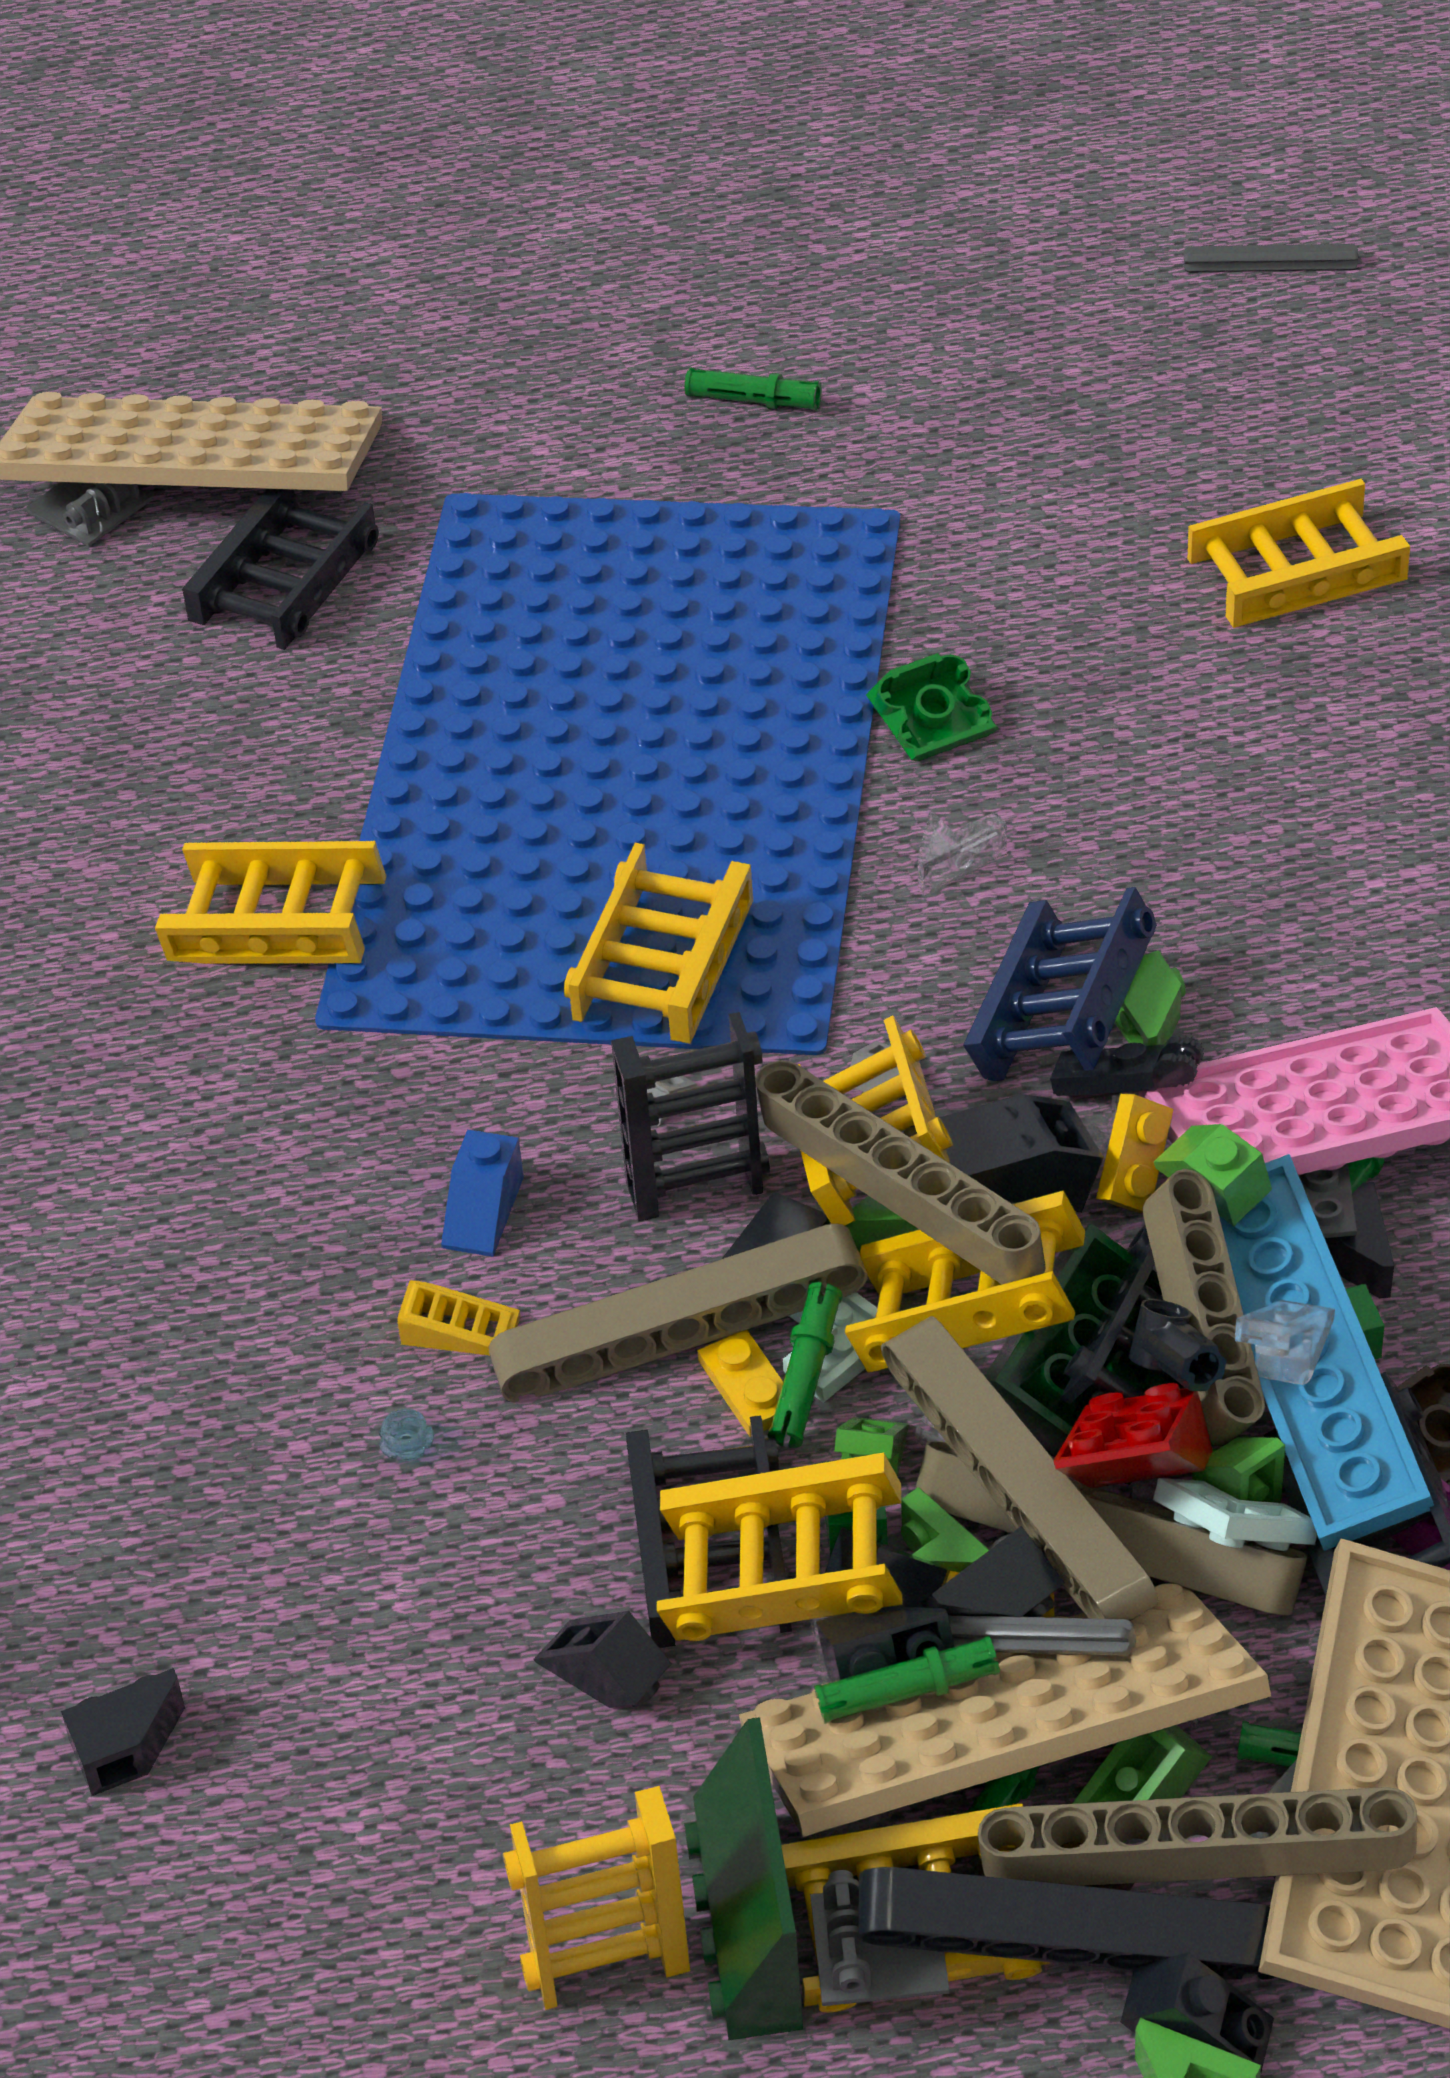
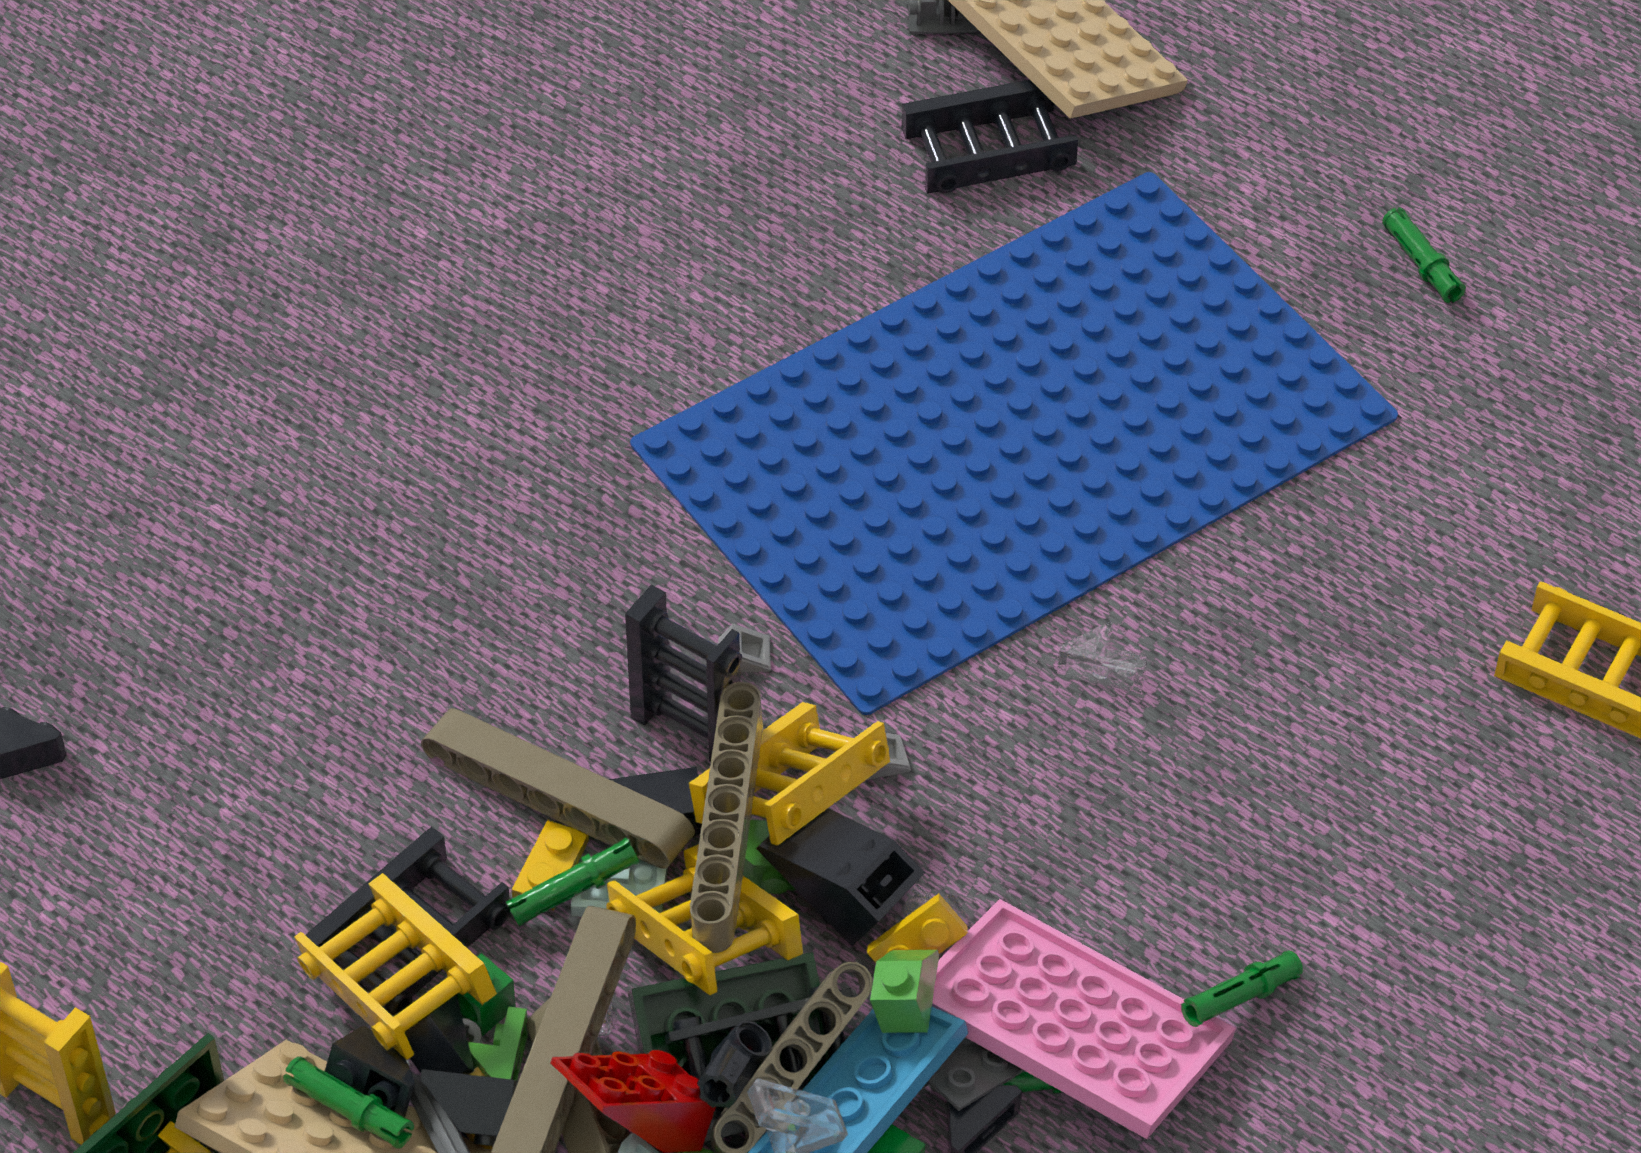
camera: 45 degrees right, 5 degrees up
yellow fence [155,841,386,964] -> none
clear light blue plate [379,1409,434,1461] -> none
yellow slope [398,1280,521,1356] -> none
blue slope [441,1129,524,1257] -> none
black slope [533,1611,672,1708] -> none
yellow fence [564,843,753,1044] -> none
bright green slope [834,1417,909,1477] -> none
green slope [866,653,999,761] -> none
dark blue fence [963,887,1157,1081] -> none
black hinge [1050,1036,1204,1096] -> none
bright green slope [1115,950,1186,1046] -> none
none -> green pin [1181,950,1303,1027]

